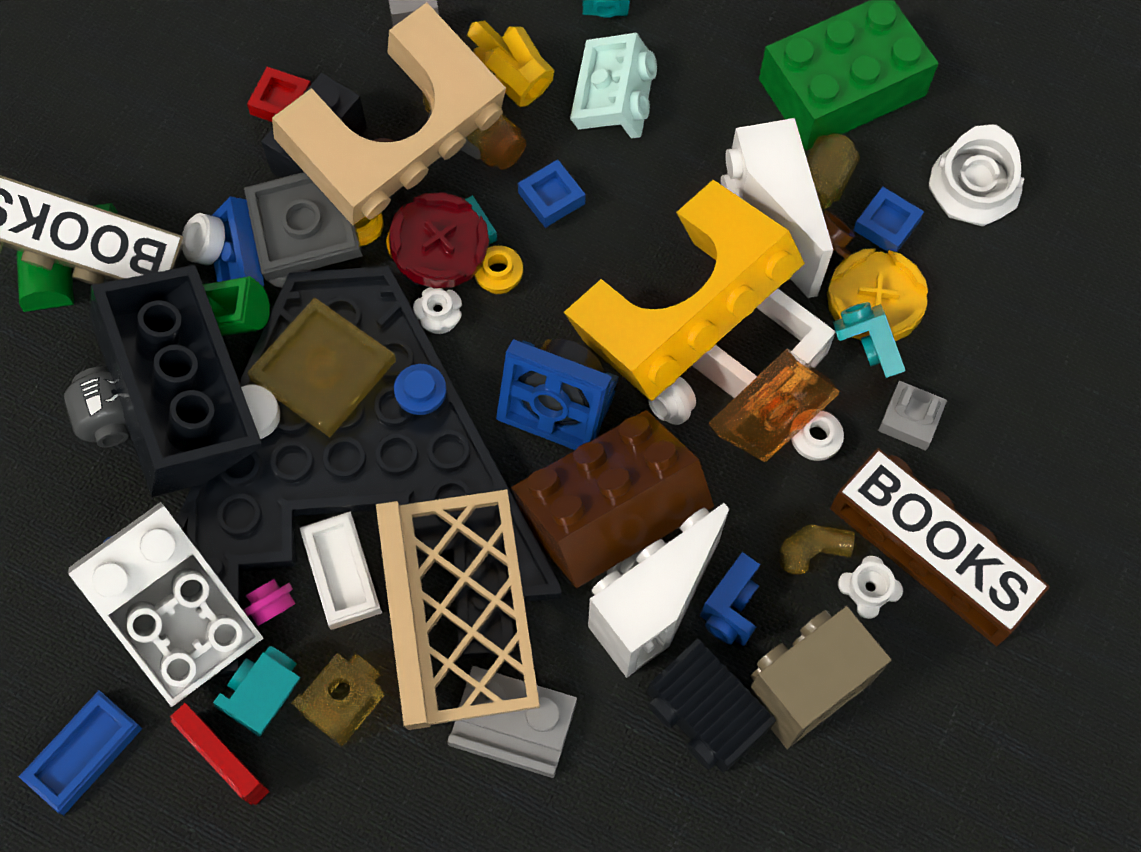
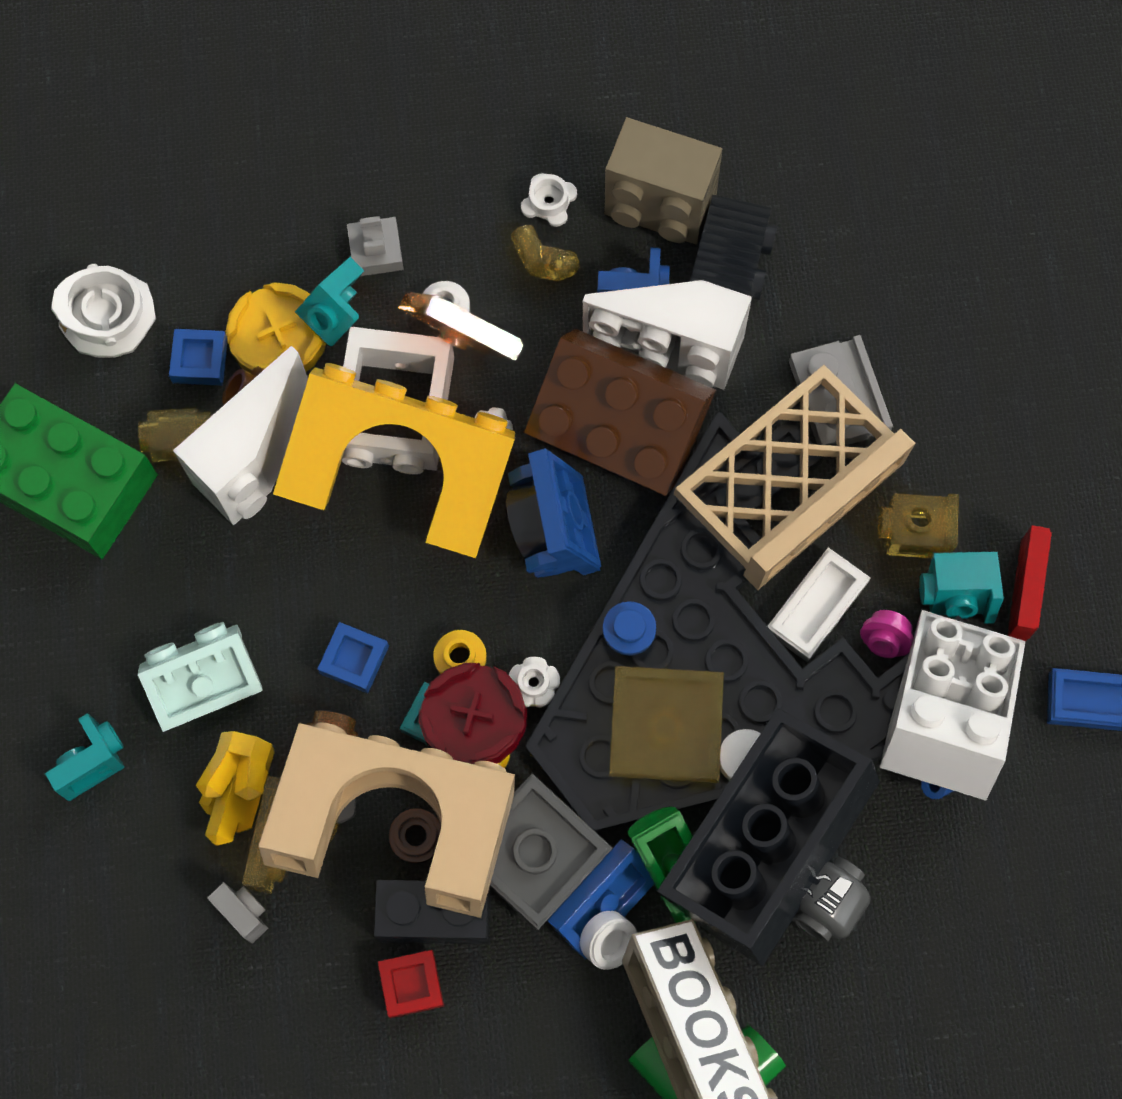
camera: 120 degrees left, 5 degrees up
brick [830,448,1050,647] -> none

